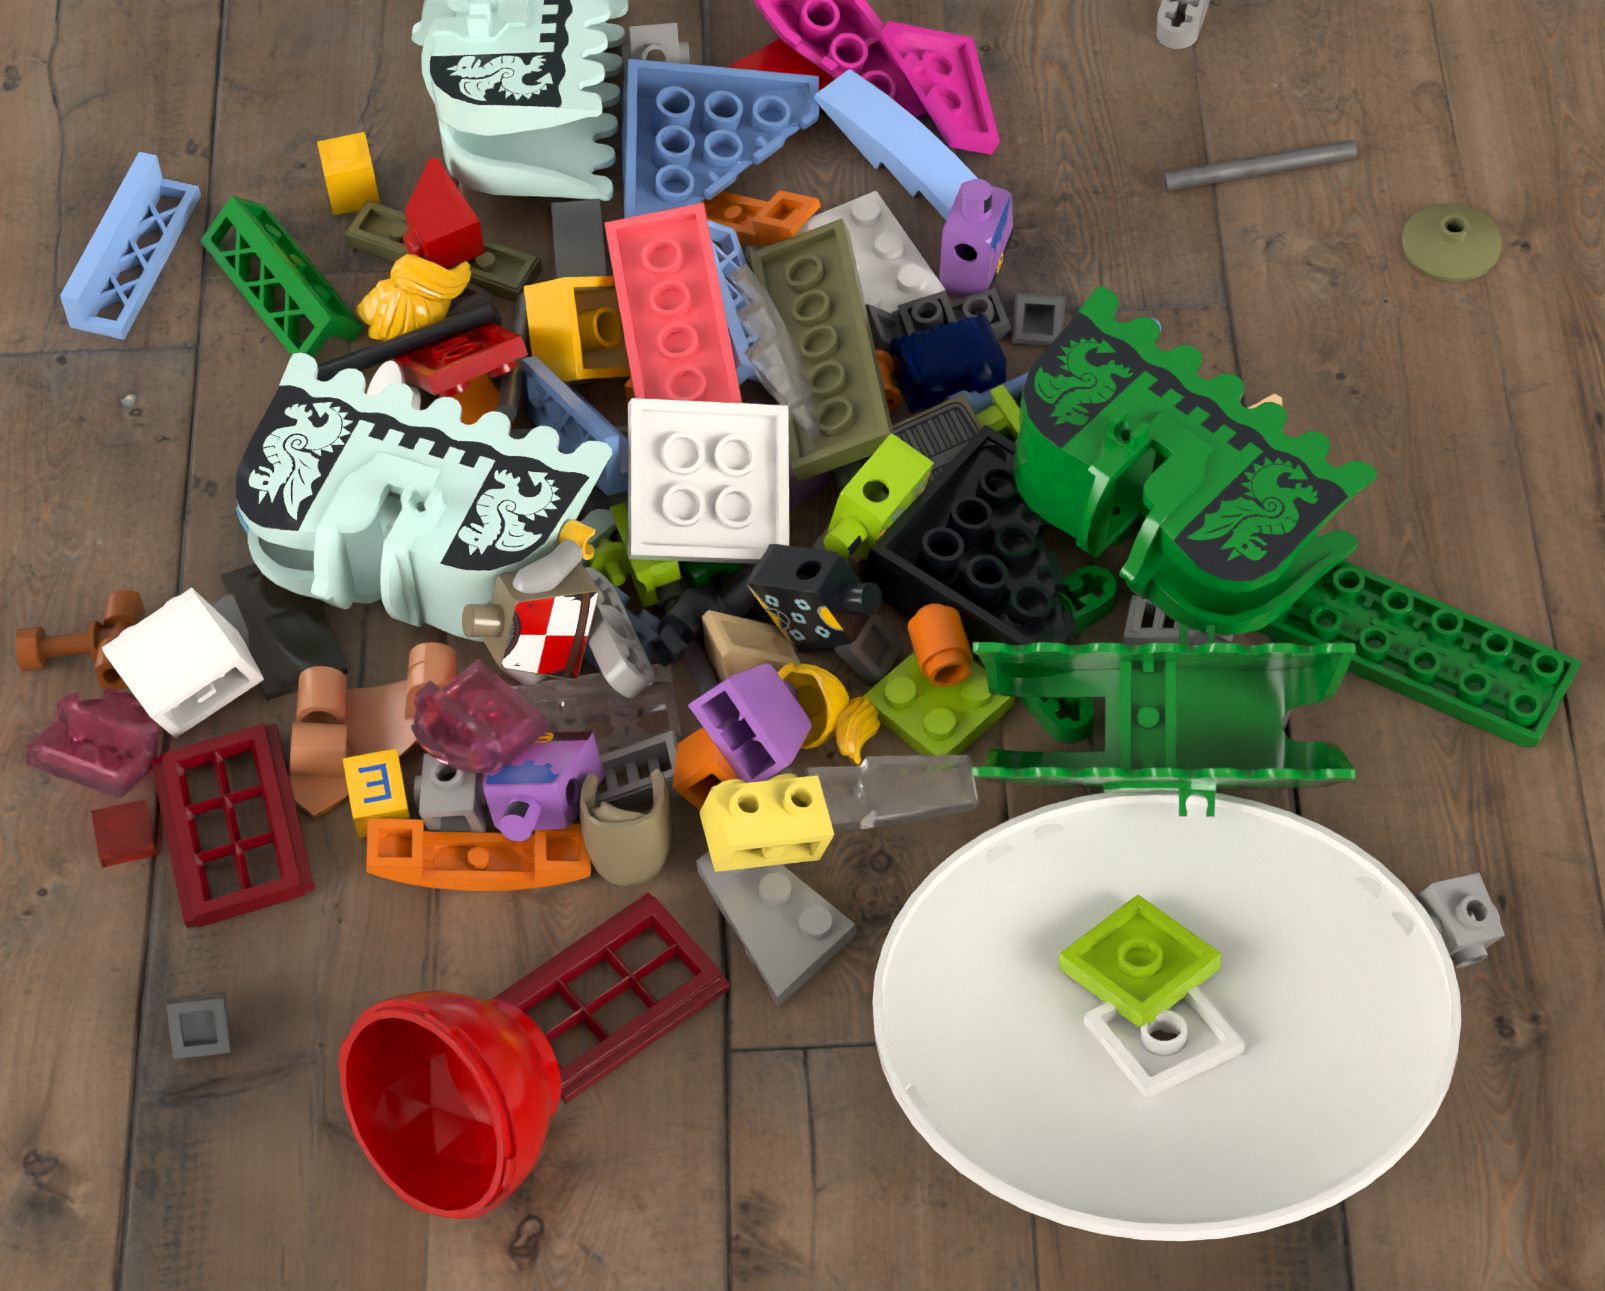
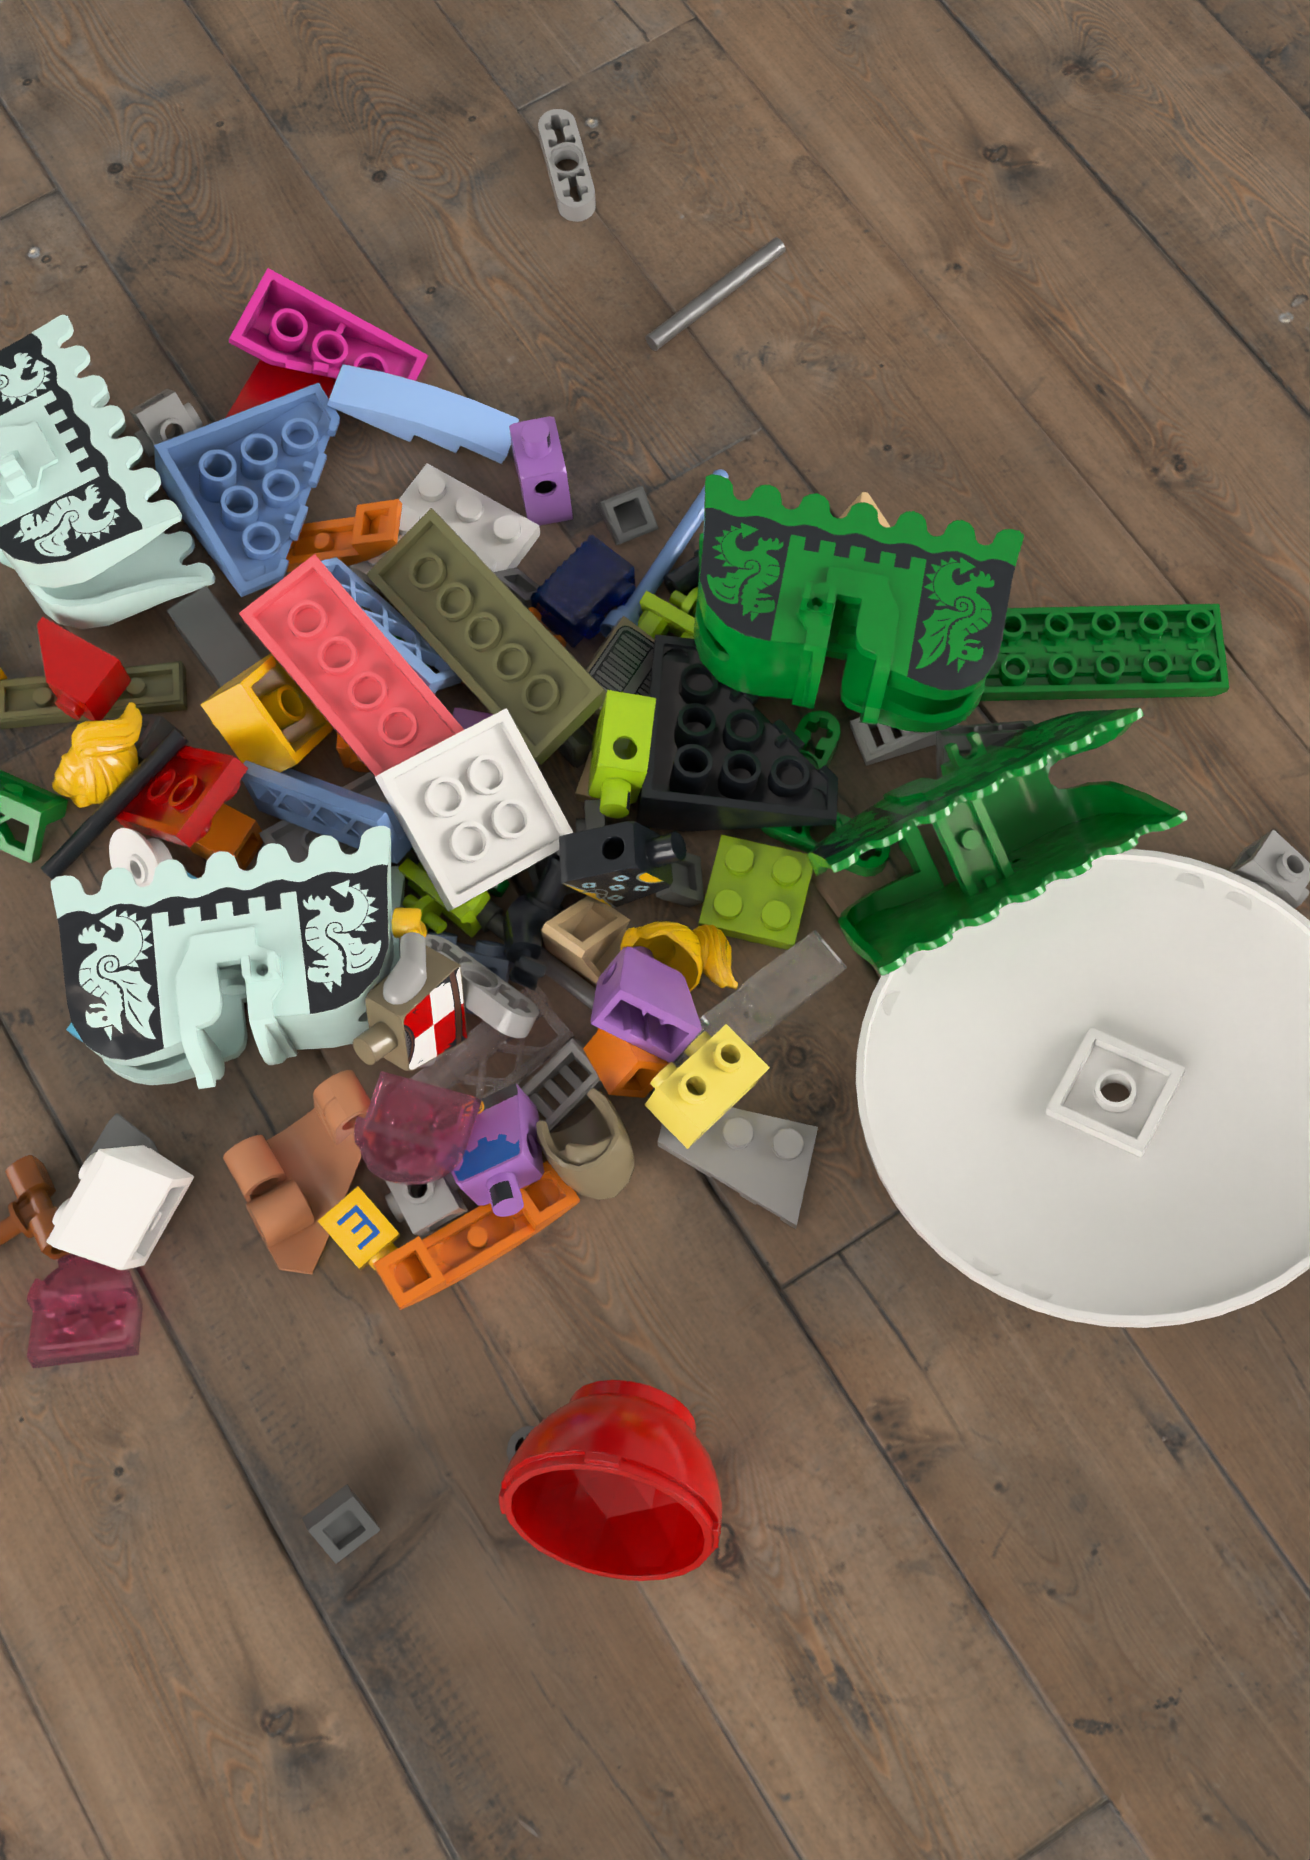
camera: 30 degrees left, 15 degrees up
clear red tile [91,799,157,868] -> none
dark red piece [151,723,315,928] -> none
clear smoke piece [221,563,348,701] -> none
dark red piece [492,892,730,1104] -> none
flat silver bar [496,291,530,421] -> none
clear slope [729,263,820,440] -> none
dark pink wing [880,21,1000,155] -> none
dark grey slope [898,287,1012,350] -> none
orange brick [907,604,973,687] -> none
lime plate [1059,894,1221,1029] -> none
olive dish [1401,203,1502,282] -> none

